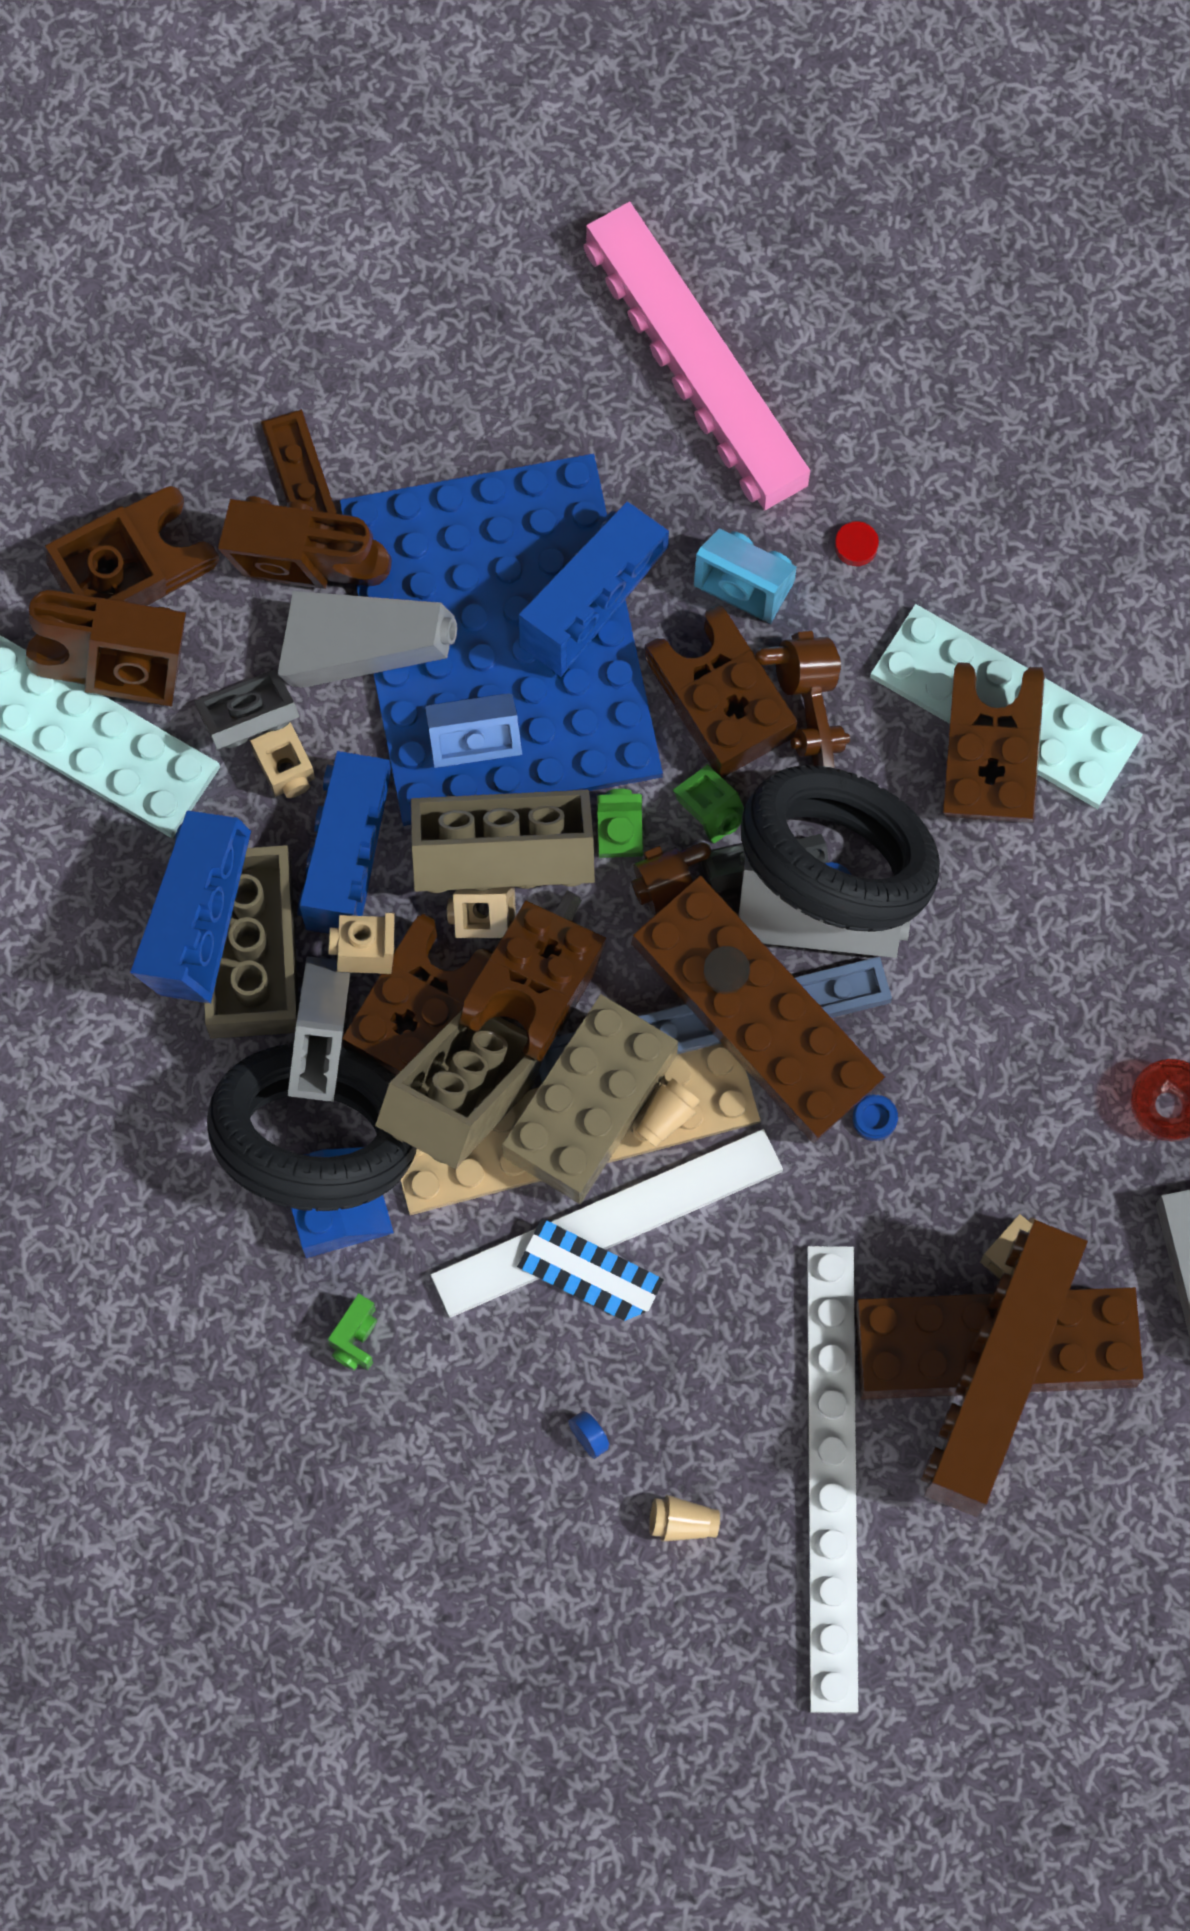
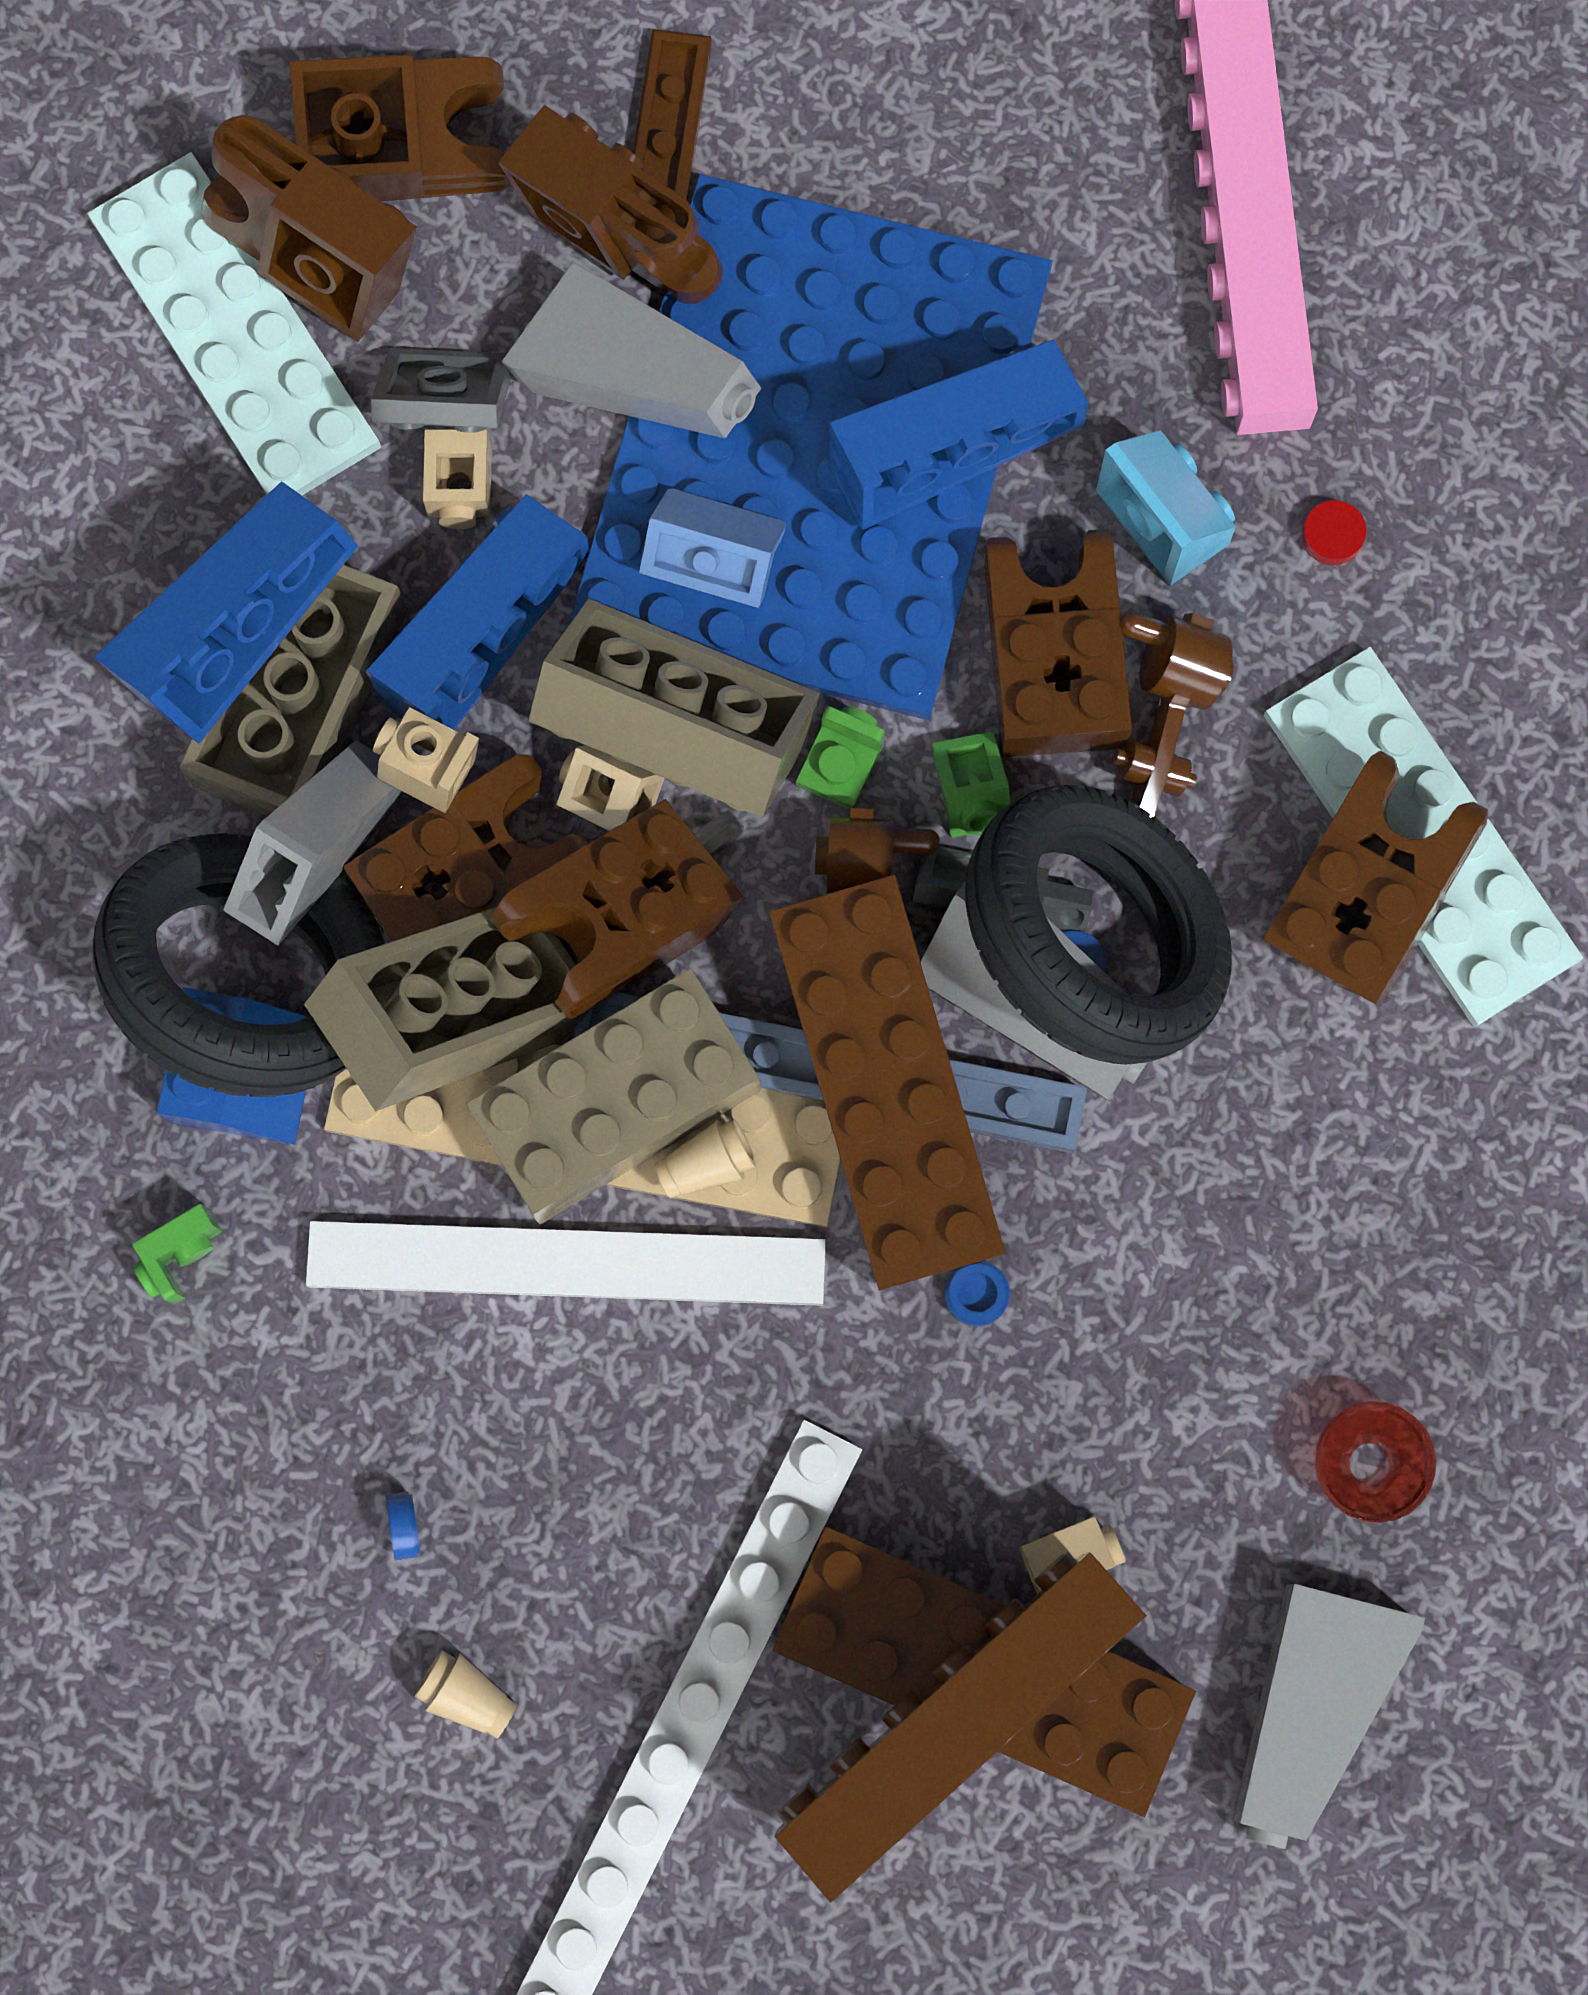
camera: 30 degrees right, 5 degrees up
sticker [517,1218,664,1321] -> none
clear smoke tile [703,946,750,994] -> none

